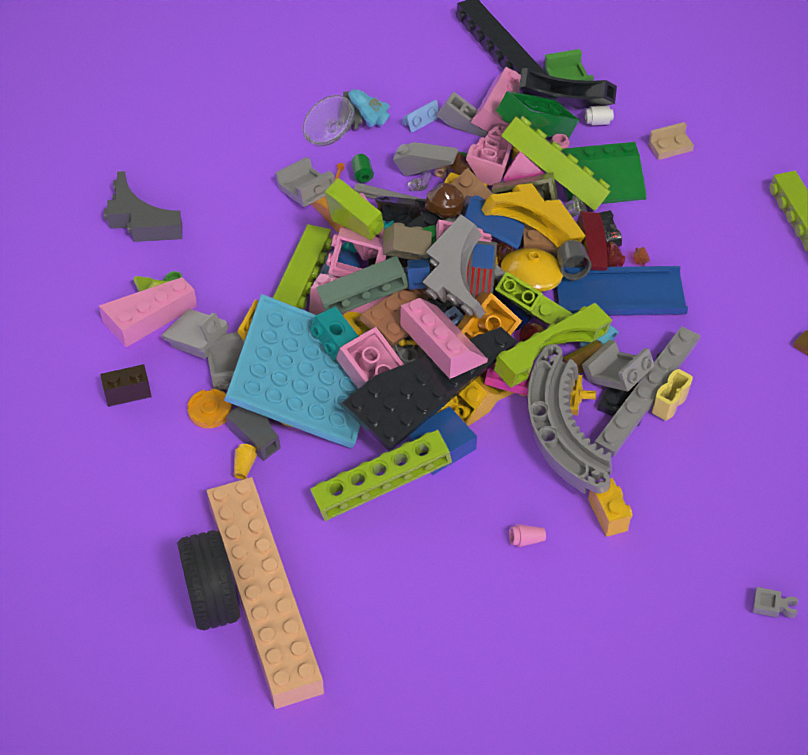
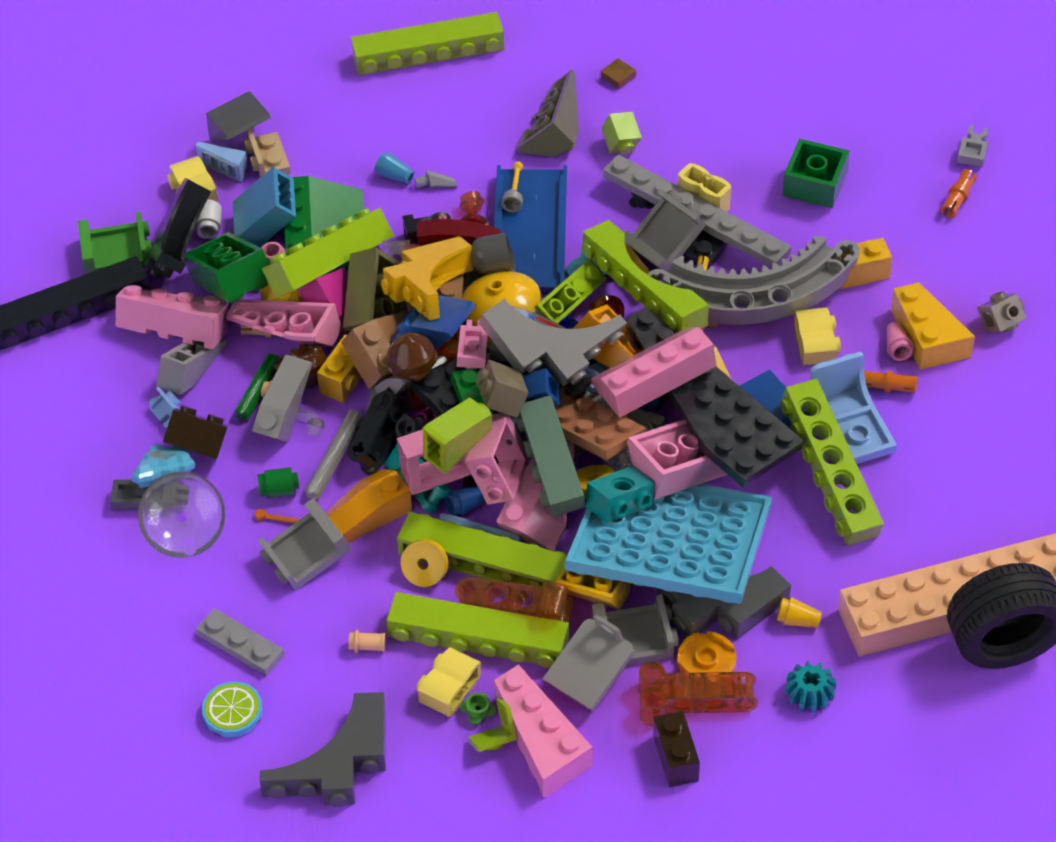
camera: 85 degrees left, 0 degrees up
none -> dark brown brick [163,405,228,459]
none -> light yellow brick [167,156,219,202]
none -> light blue slope [196,141,249,182]
none -> light grey plate [196,608,285,677]
none -> tile [202,681,263,738]
none -> dark grey slope [206,91,271,141]
none -> dark azure brick [233,167,296,247]
none -> light nougat pin [349,629,386,653]
none -> dark azure cone [374,152,415,185]
none -> lime brick [386,592,569,668]
none -> yellow piece [400,539,449,587]
none -> light grey bar [415,170,457,189]
none -> light yellow brick [416,647,481,717]
none -> clear orange piece [455,577,575,624]
none -> light grey hinge [501,161,523,213]
none -> wedge [517,69,579,157]
none -> lime brick [601,112,642,154]
none -> clear orange piece [638,661,758,726]
none -> green brick [782,138,850,208]
none -> teal gear [785,660,837,714]
none -> light yellow brick [794,307,841,365]
none -> light blue bracket [810,352,897,464]
none -> orange pin [864,370,918,394]
none -> yellow wedge [891,282,975,370]
none -> orange pin [940,169,977,218]
none -> brick [977,291,1027,332]

